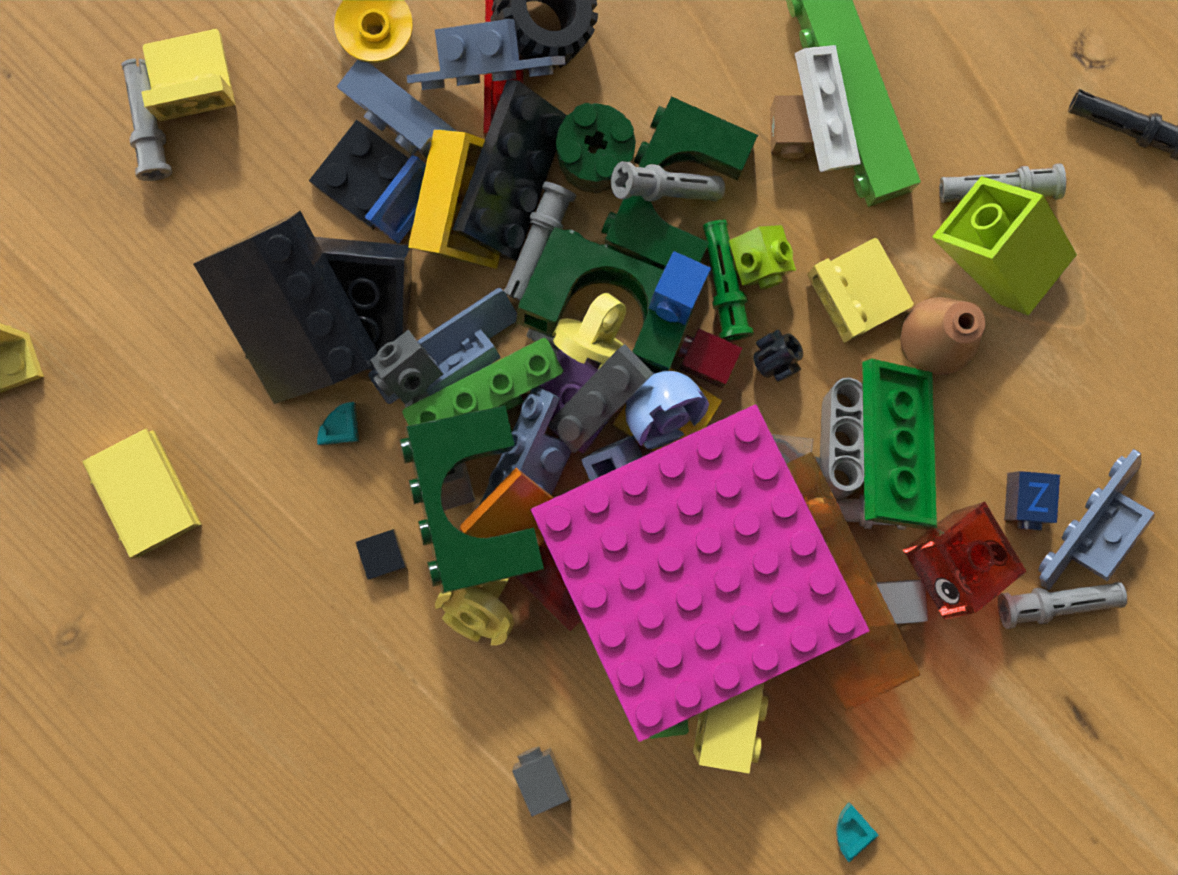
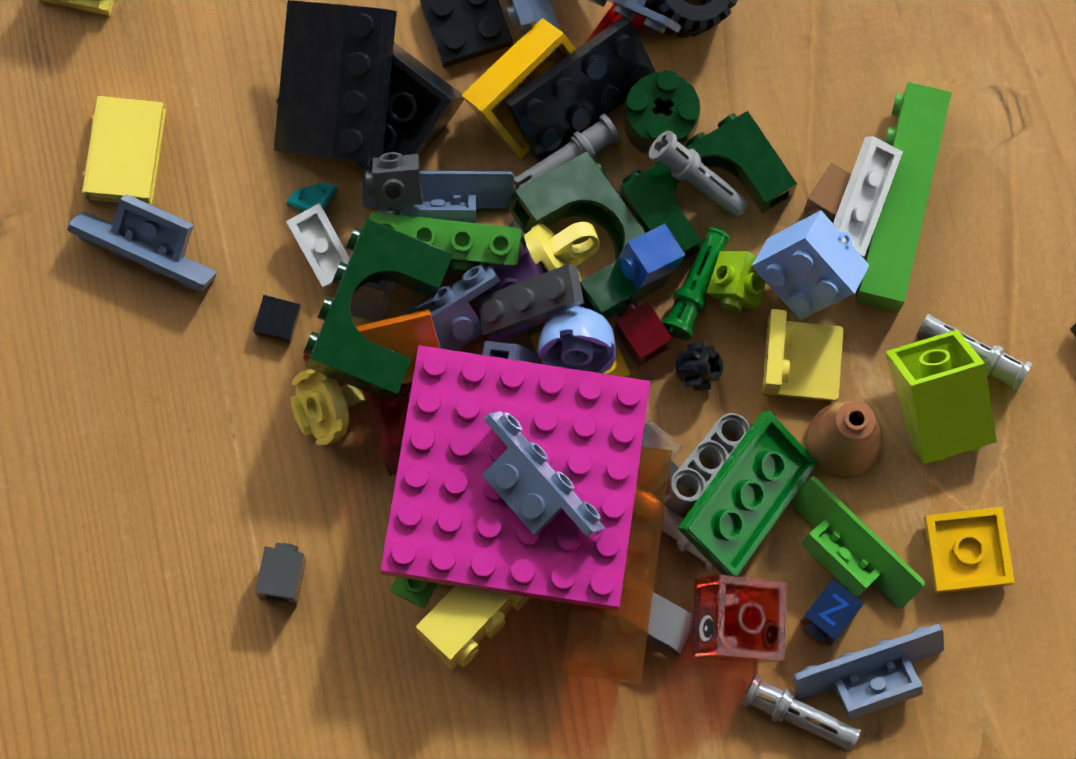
camera: 30 degrees right, 10 degrees down
blue tile [365,155,426,244] -> none
none -> sand blue bracket [67,194,217,291]
none -> white plate [286,203,350,289]
none -> sand blue bracket [482,411,605,537]
none -> light blue brick [752,210,870,320]
none -> bright green bracket [790,476,925,608]
none -> yellow plate [924,507,1015,594]

